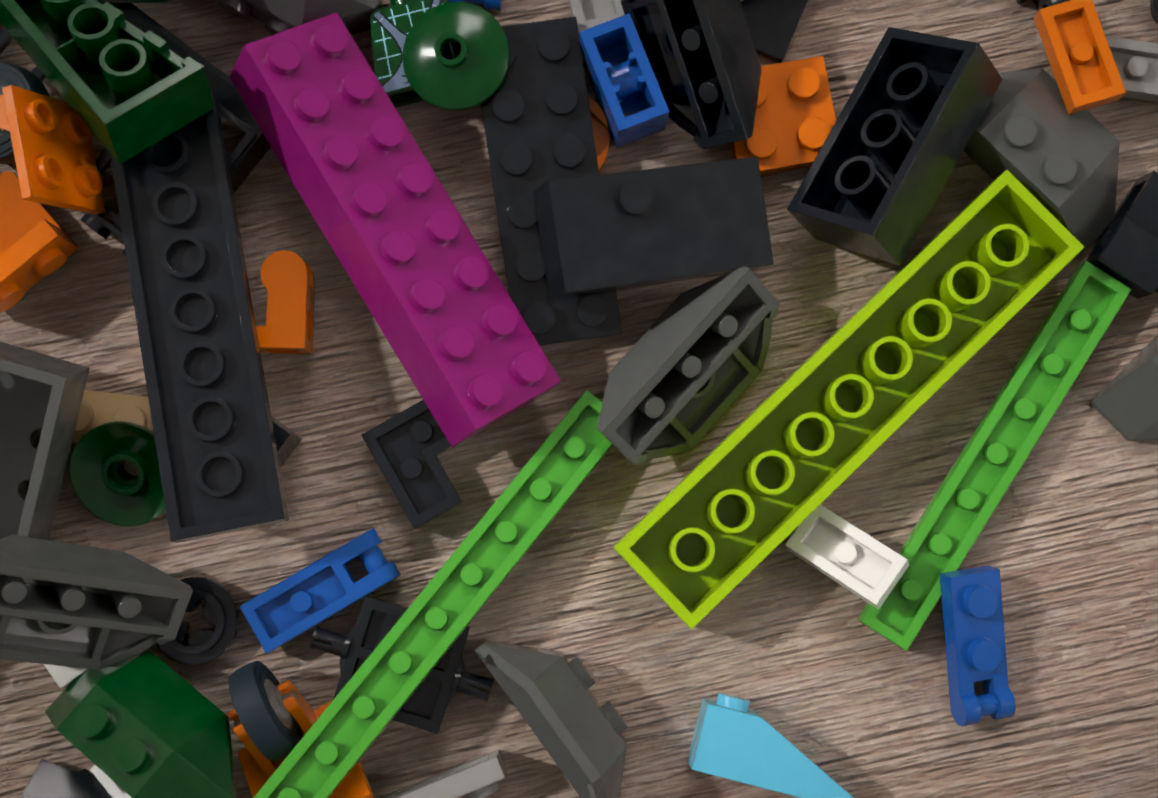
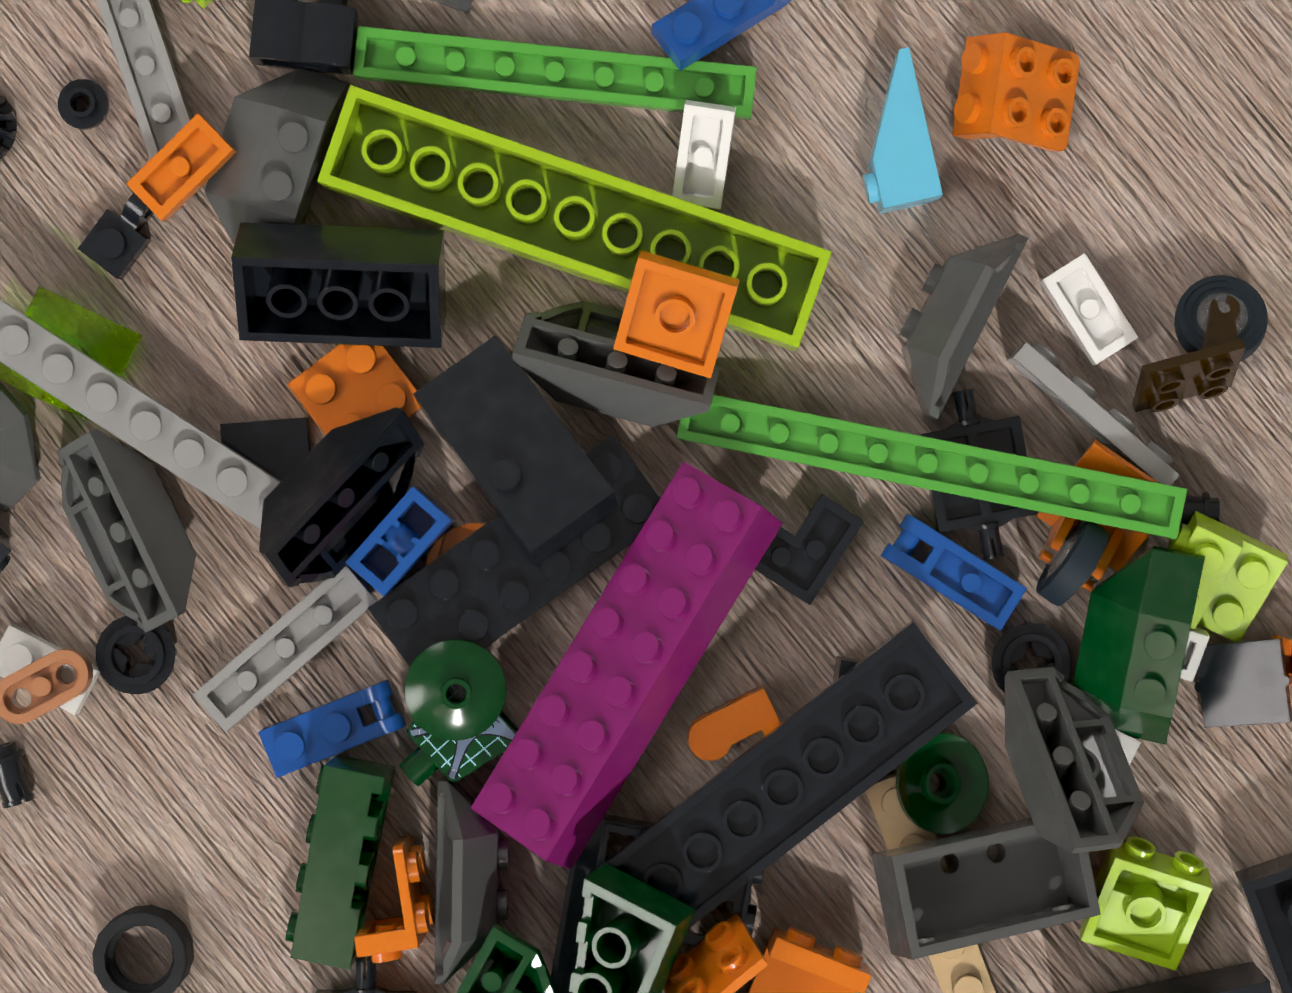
camera: 115 degrees left, 5 degrees up
none -> orange plate [613,250,740,378]

